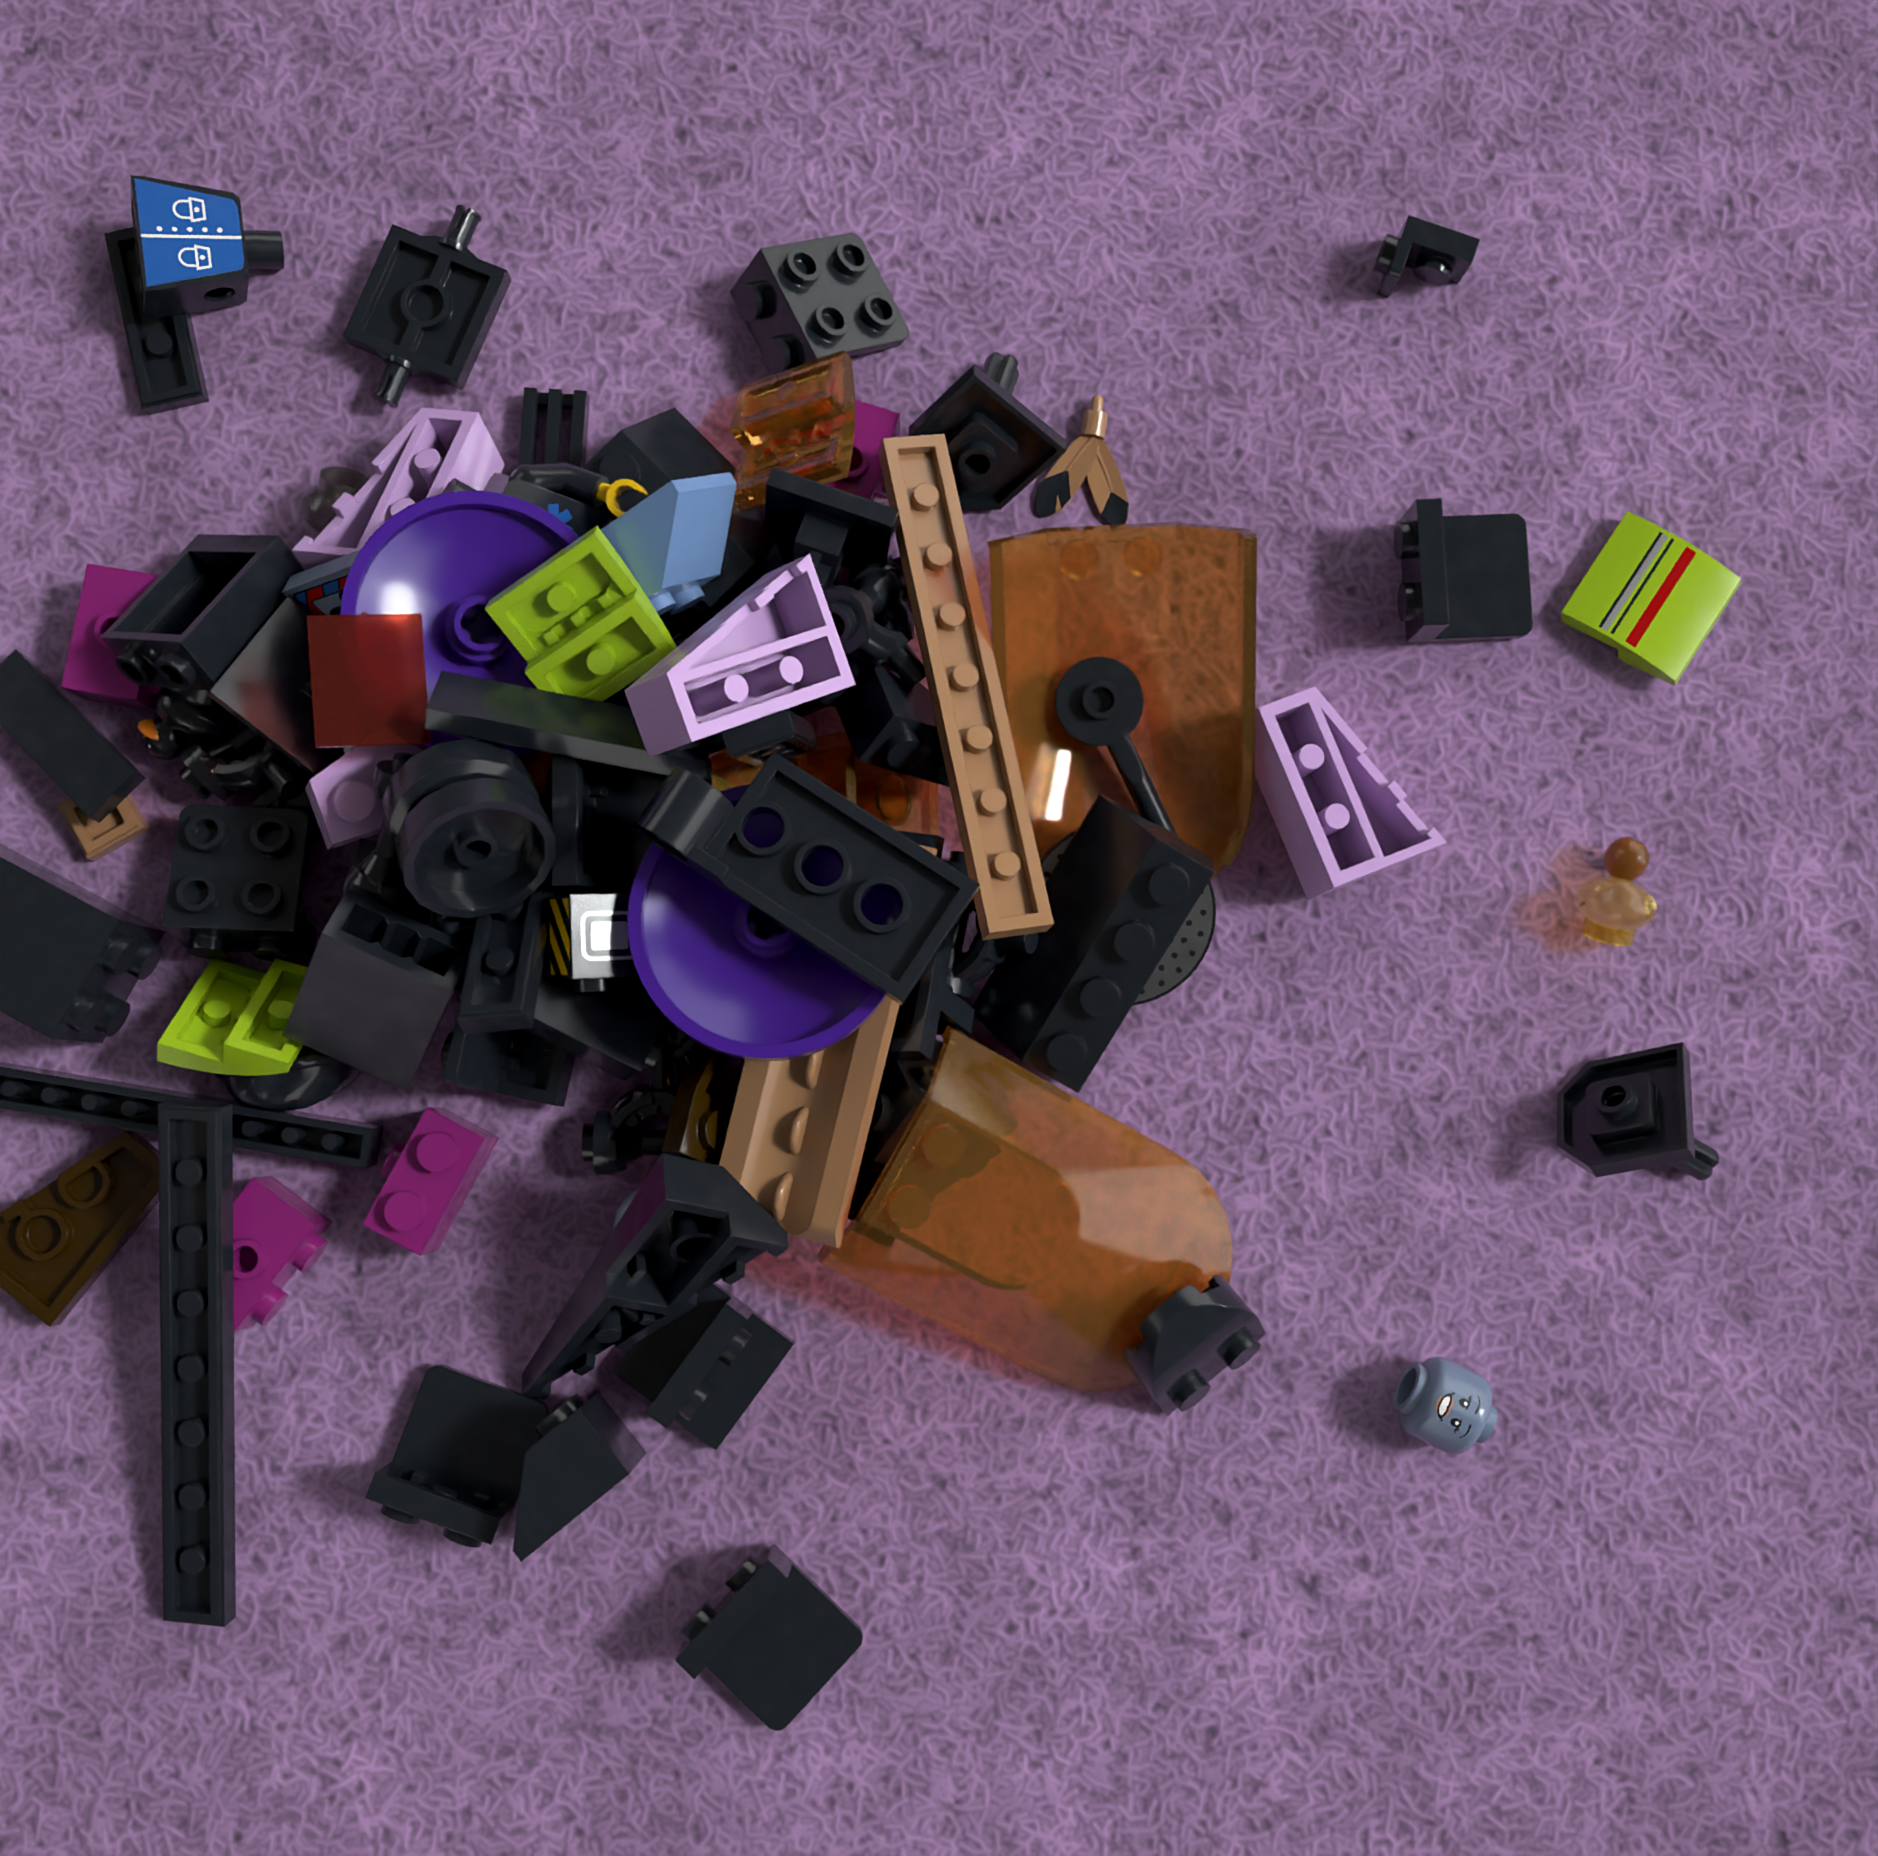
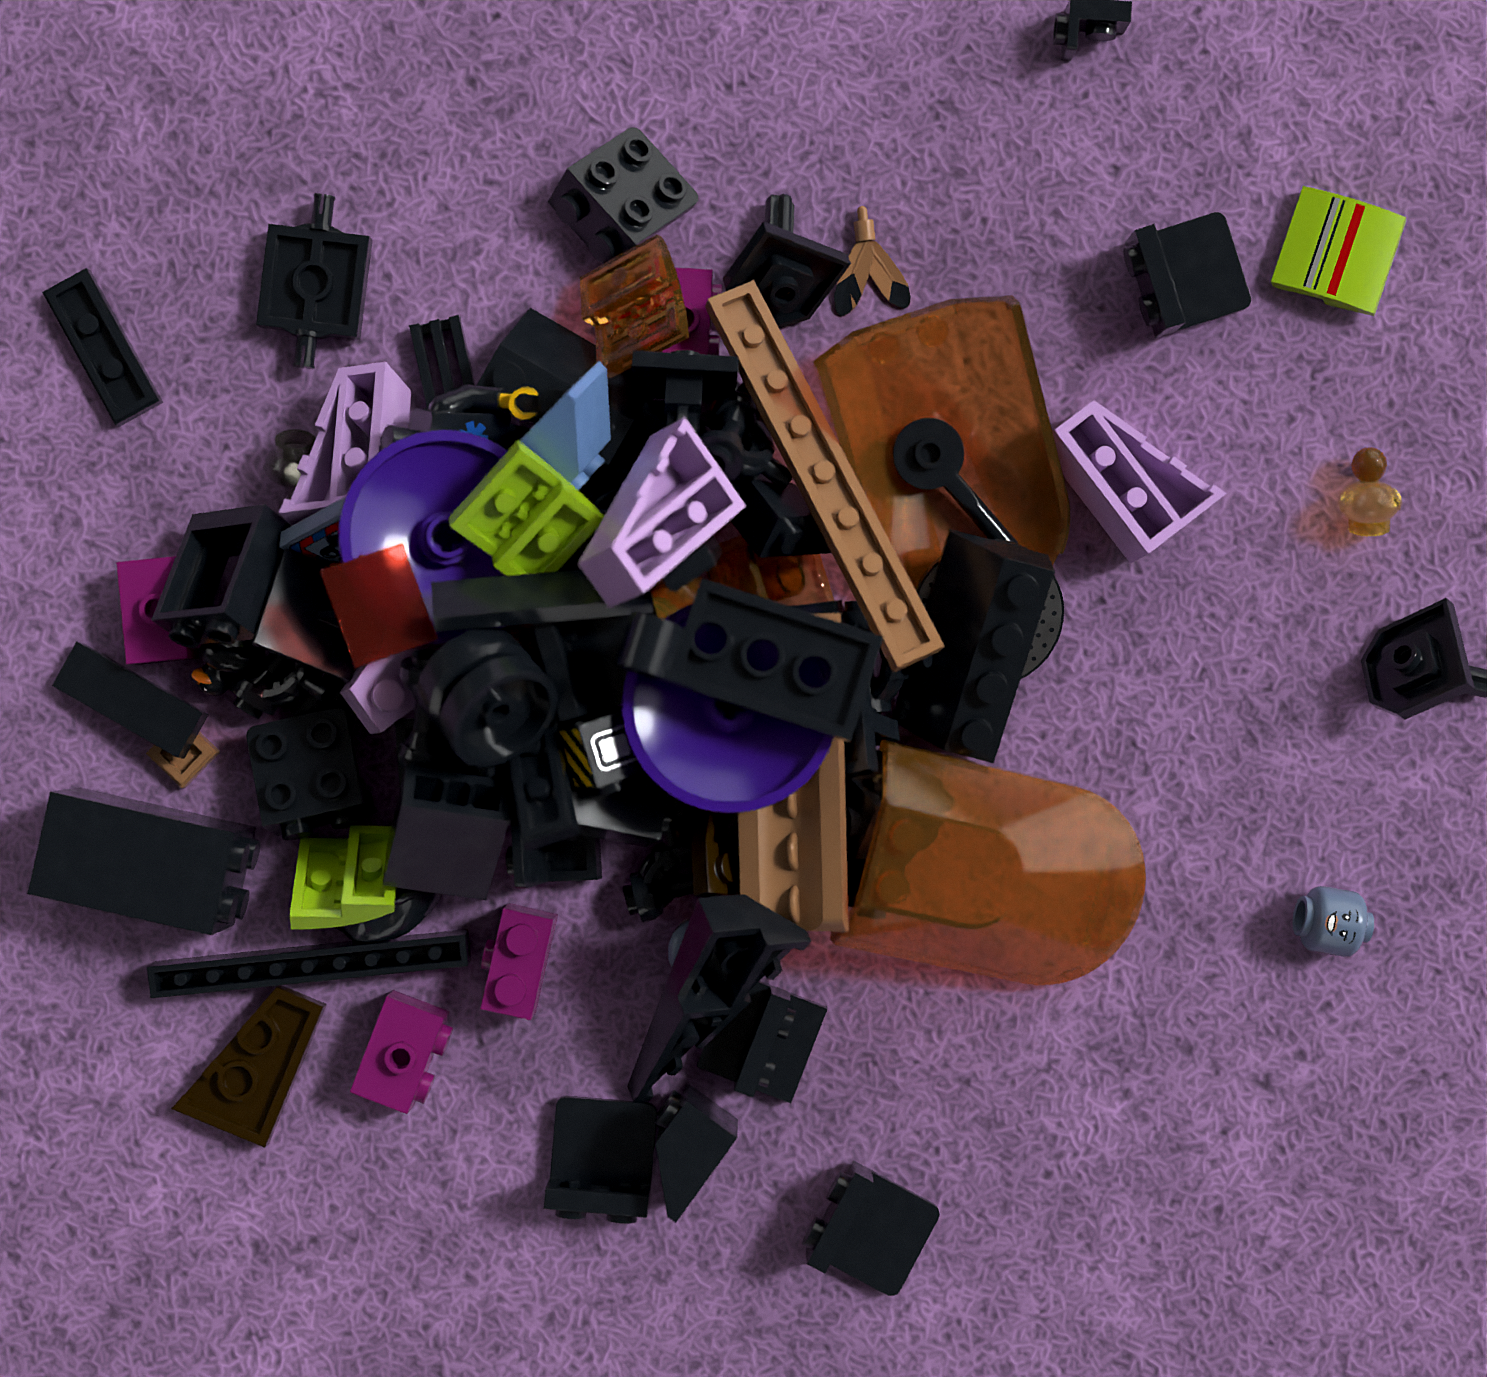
camera: 15 degrees left, 5 degrees up
torso [130,175,284,318] -> none
black tile [158,1100,236,1627] -> none
black slope [1122,1275,1266,1416] -> none

